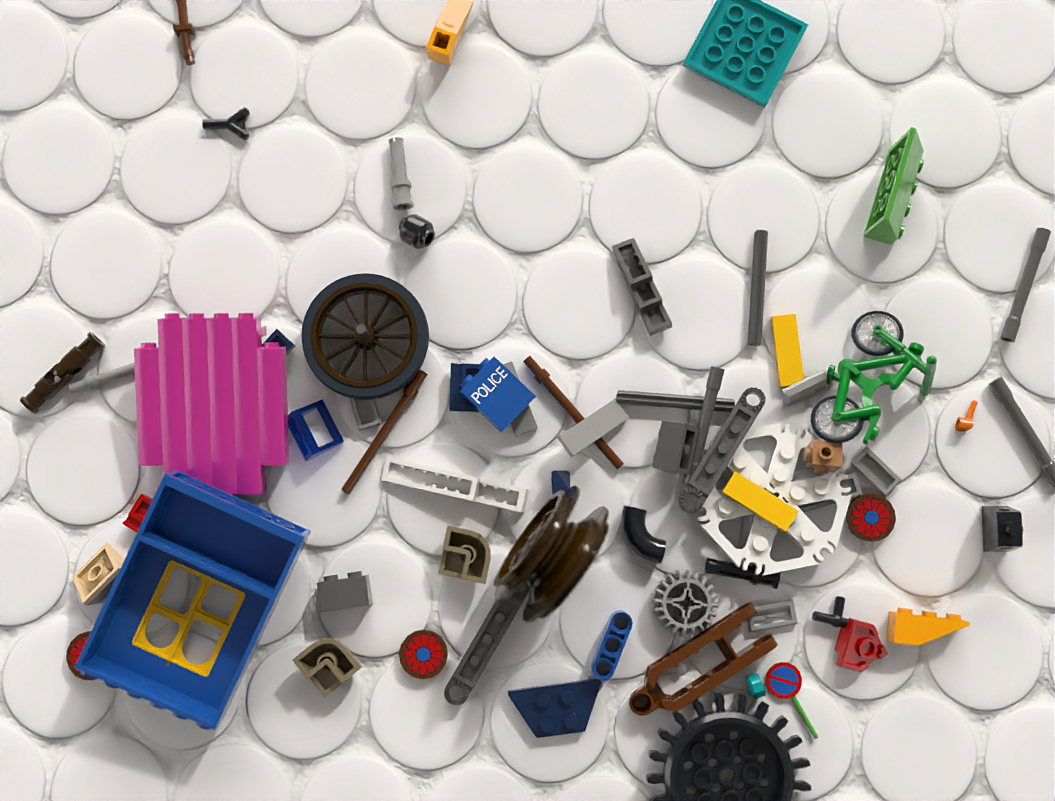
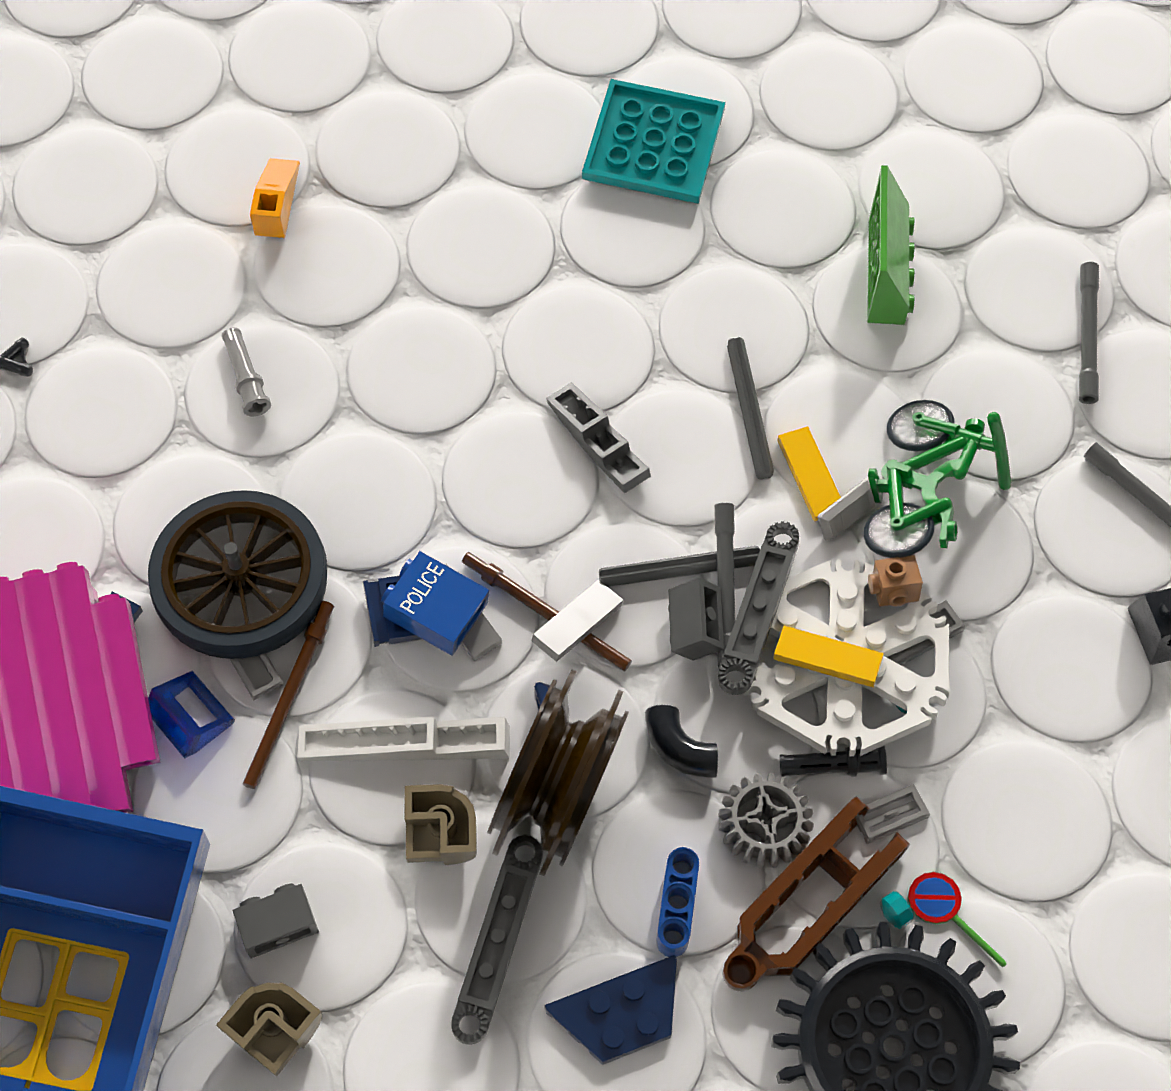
camera: 15 degrees left, 20 degrees down
black head [399,214,435,249] -> none
tile [399,629,448,679] -> none
black piece [812,596,849,628] -> none
red plate [834,618,888,672] -> none
tile [846,493,896,542] -> none
light grey tile [850,446,902,497] -> none
light orange slope [886,608,970,646] -> none
orange hand [955,400,978,432] -> none

